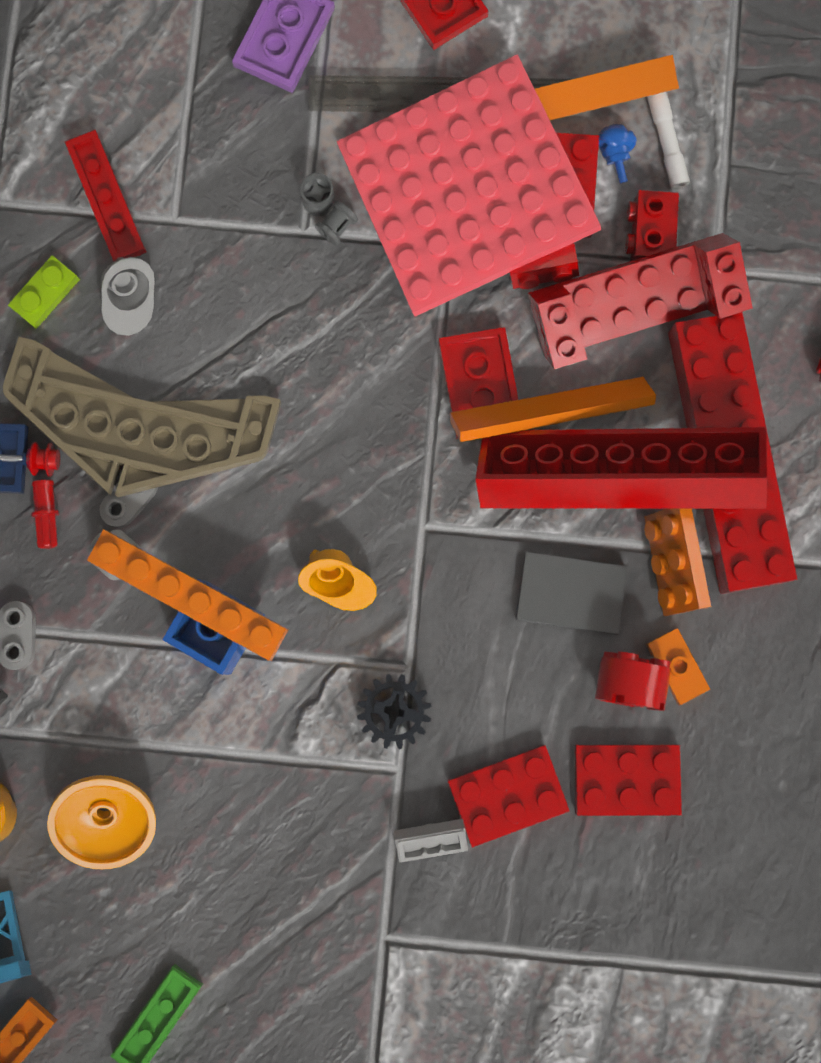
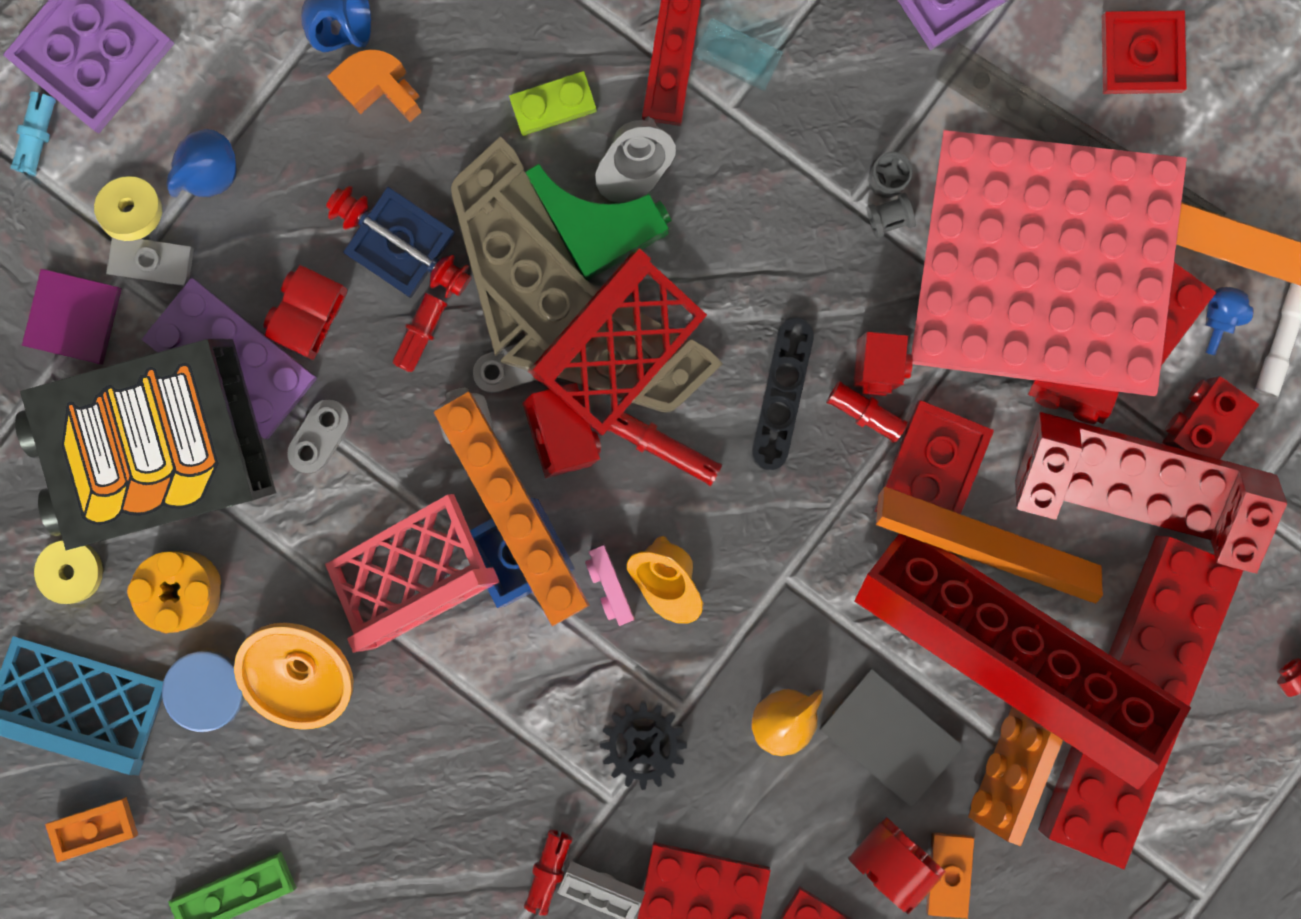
camera: 35 degrees right, 5 degrees up
none -> medium blue tile [162,650,244,732]
none -> coral fence [325,494,499,653]
none -> red brick [522,383,601,479]
none -> red pin [523,830,573,916]
none -> green arch [526,164,672,281]
none -> red fence [527,248,707,435]
none -> bright pink plate [585,544,634,626]
none -> red pin [607,412,723,487]
none -> clear light blue plate [694,18,783,91]
none -> black beam [752,318,814,470]
none -> light orange piece [752,689,823,756]
none -> red pin [826,381,908,443]
none -> red brick [853,332,913,396]

